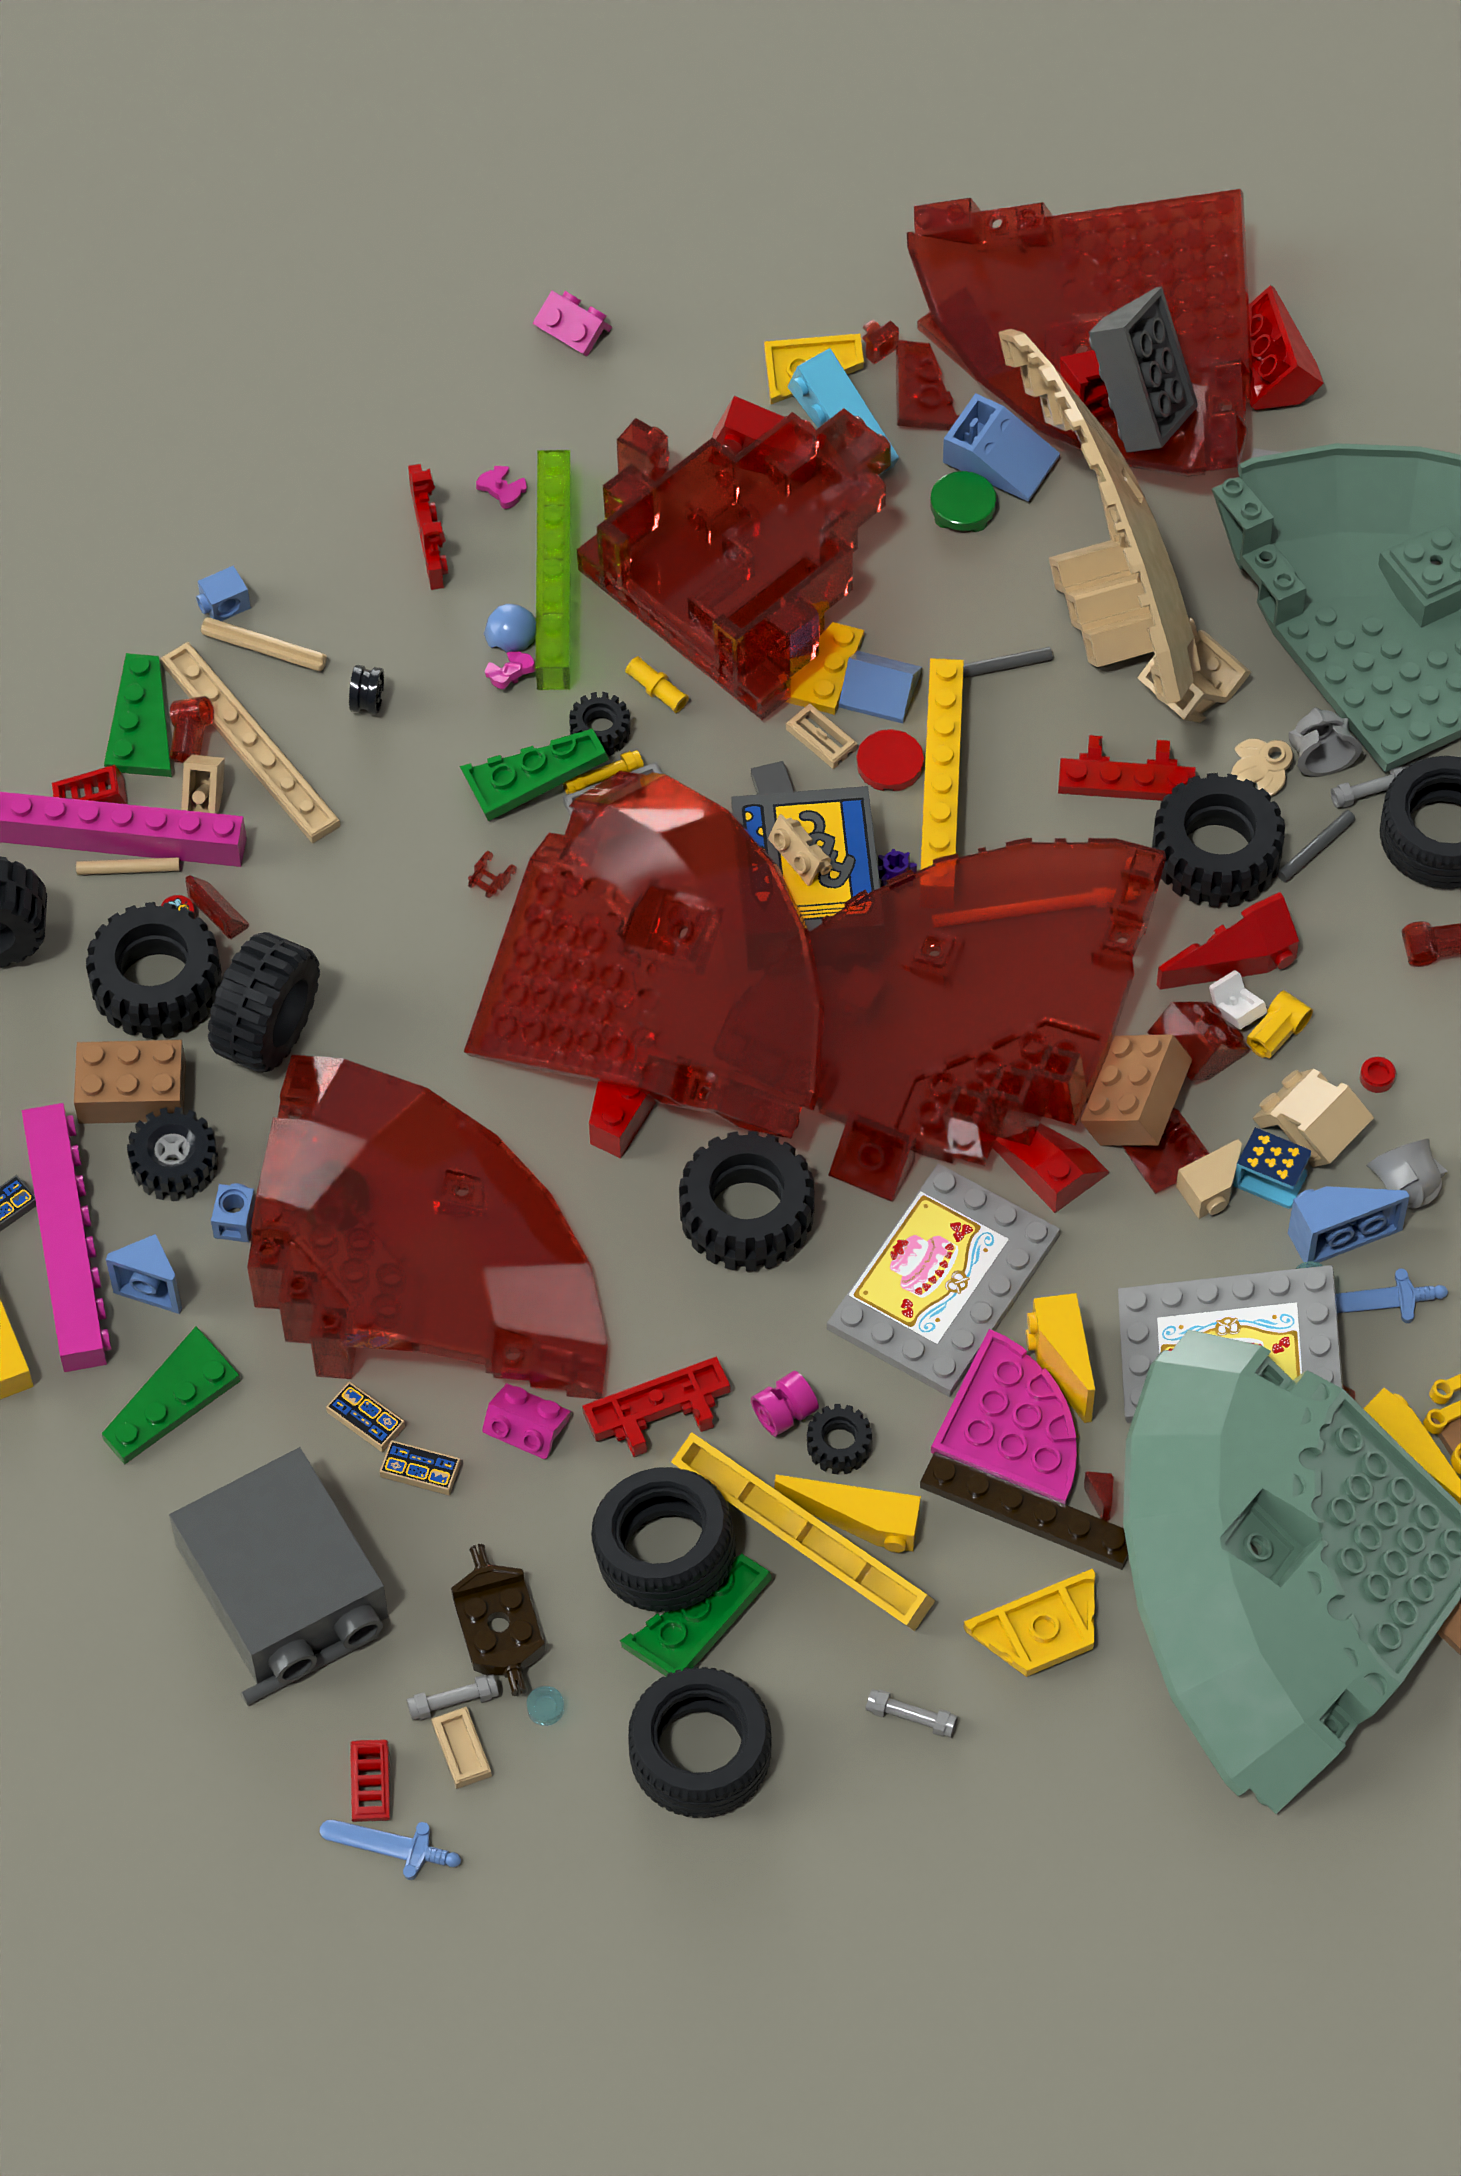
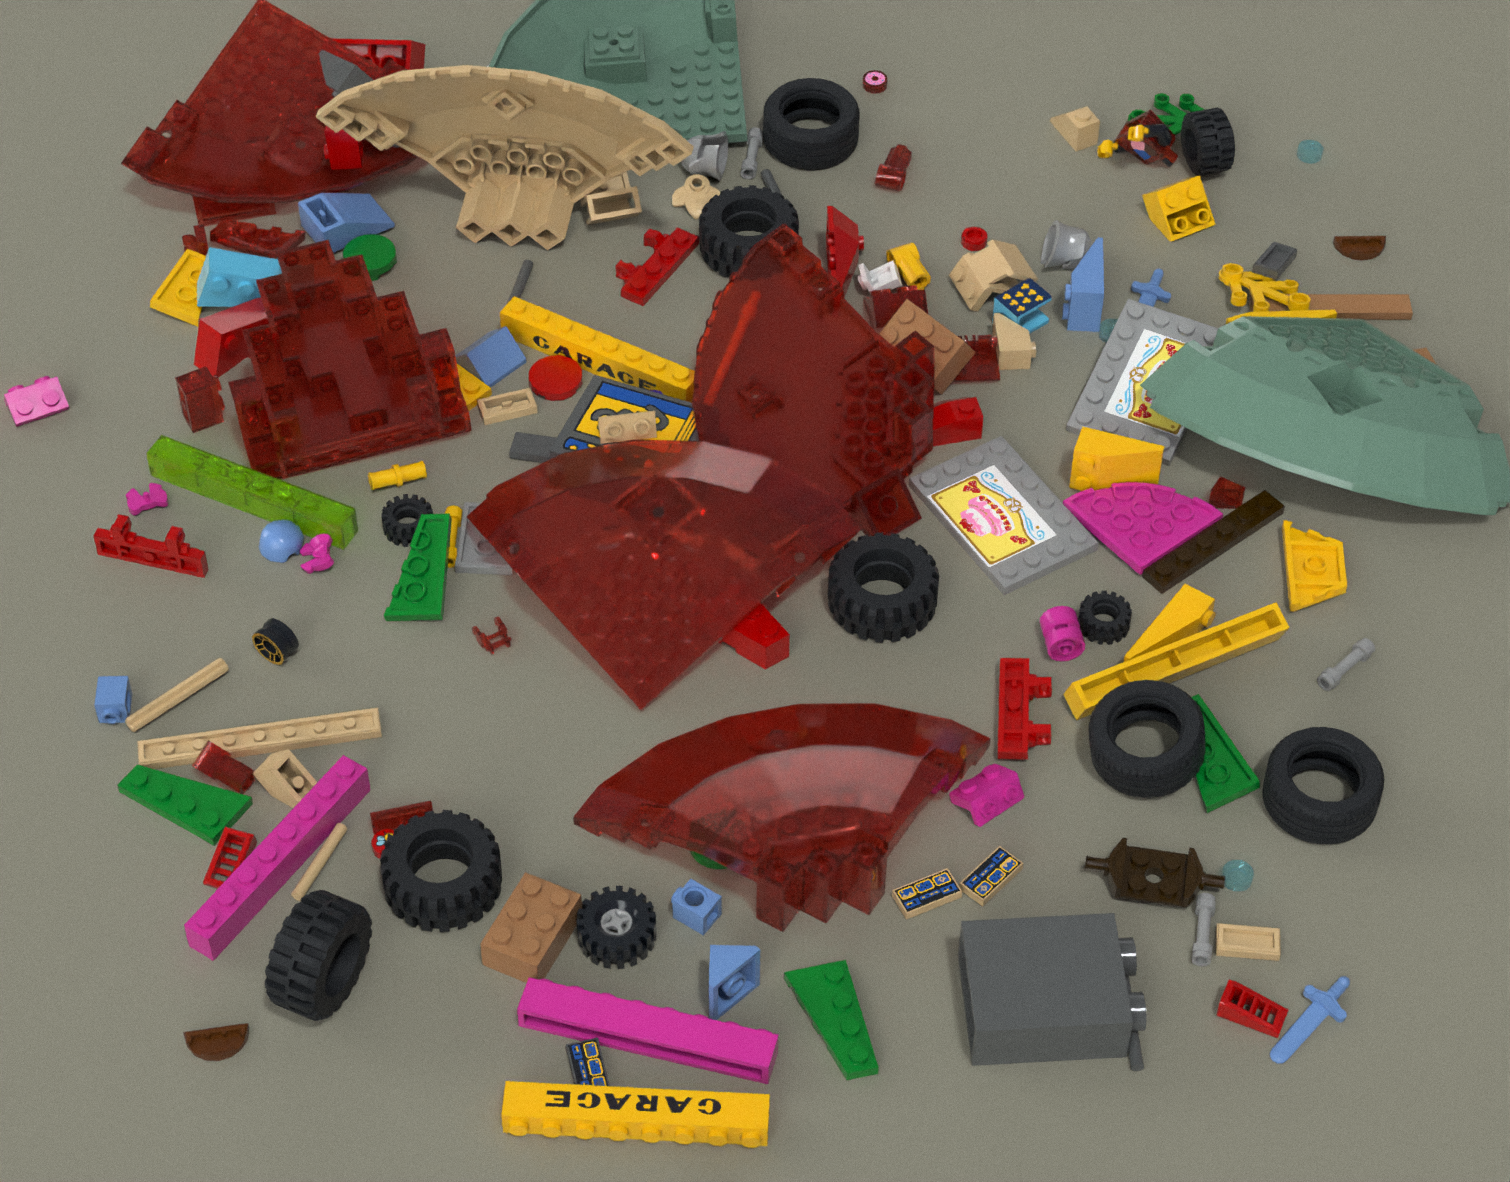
camera: 65 degrees left, 10 degrees down
black tyre [208,932,320,1073] -> none

